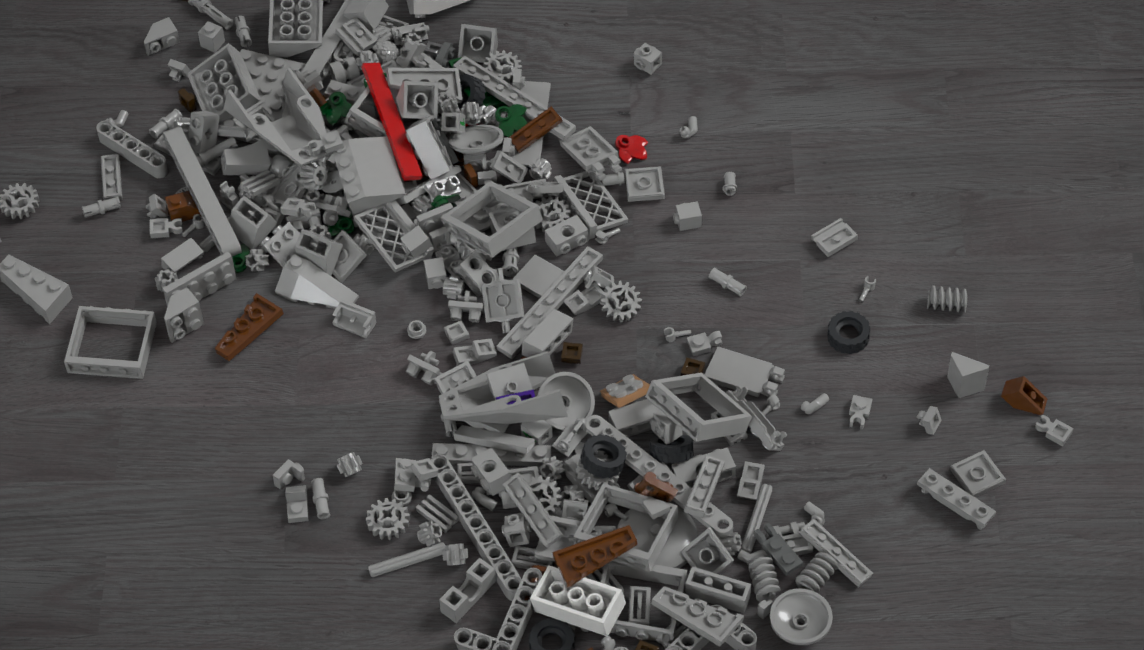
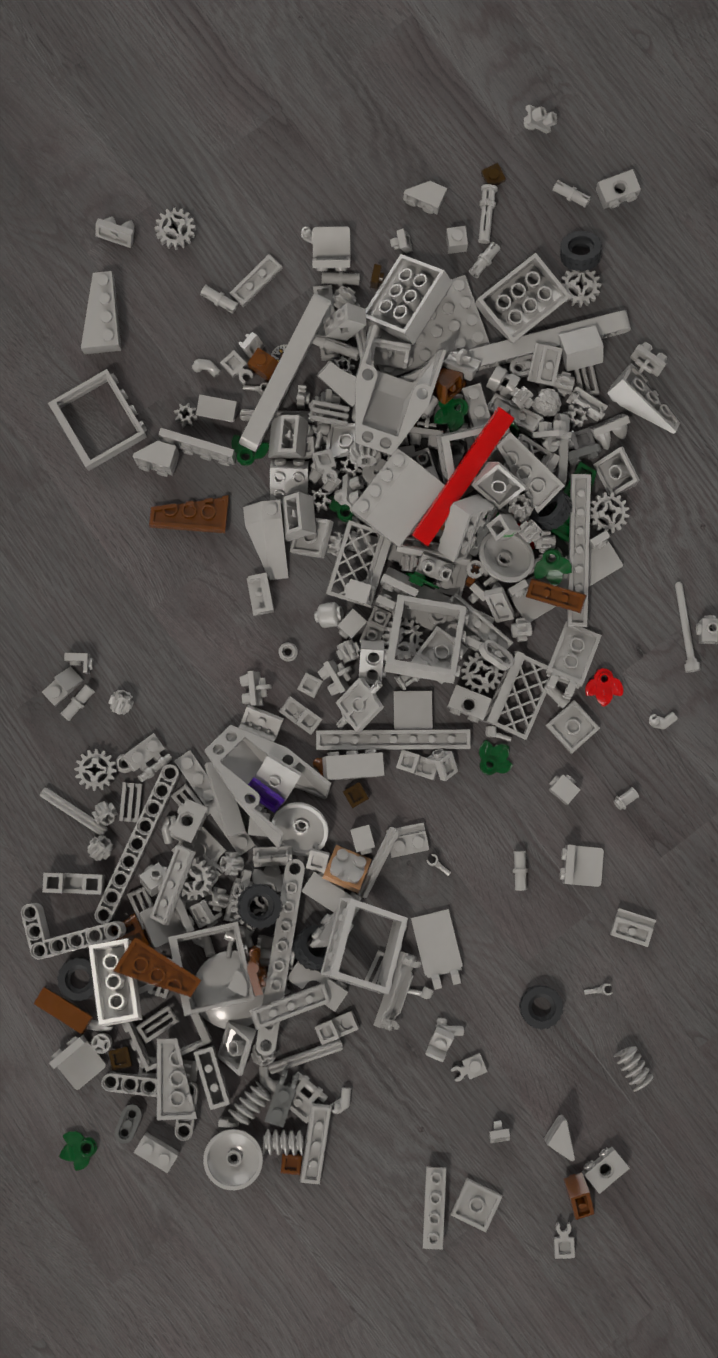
camera: 50 degrees right, 30 degrees up
light grey beam [96,121,168,178] -> none
light grey gear [245,249,269,271] -> none
light grey plate [308,130,344,156] -> none
light grey plate [411,458,438,480] -> none
light grey gear [600,281,642,322] -> none
dark brown plate [681,357,705,376] -> none
light grey plate [687,331,722,357] -> none
none -> light grey arm [192,359,221,378]
none -> reddish brown tile [281,1152,302,1175]
none -> light grey tile [306,848,330,873]
none -> light grey bracket [312,226,351,271]
none -> light grey head [314,602,344,628]
none -> light grey brick [350,825,375,855]
none -> light grey axle [357,827,400,898]
none -> light grey plate [386,823,429,858]
none -> light grey bracket [425,1027,455,1062]
none -> light grey bush [466,560,484,579]
none -> dark green plate [478,740,513,775]
none -> light grey bracket [560,845,604,887]
none -> light grey brick [582,1147,630,1194]
none -> light grey tile [588,413,630,450]
none -> light grey piece [675,582,701,673]

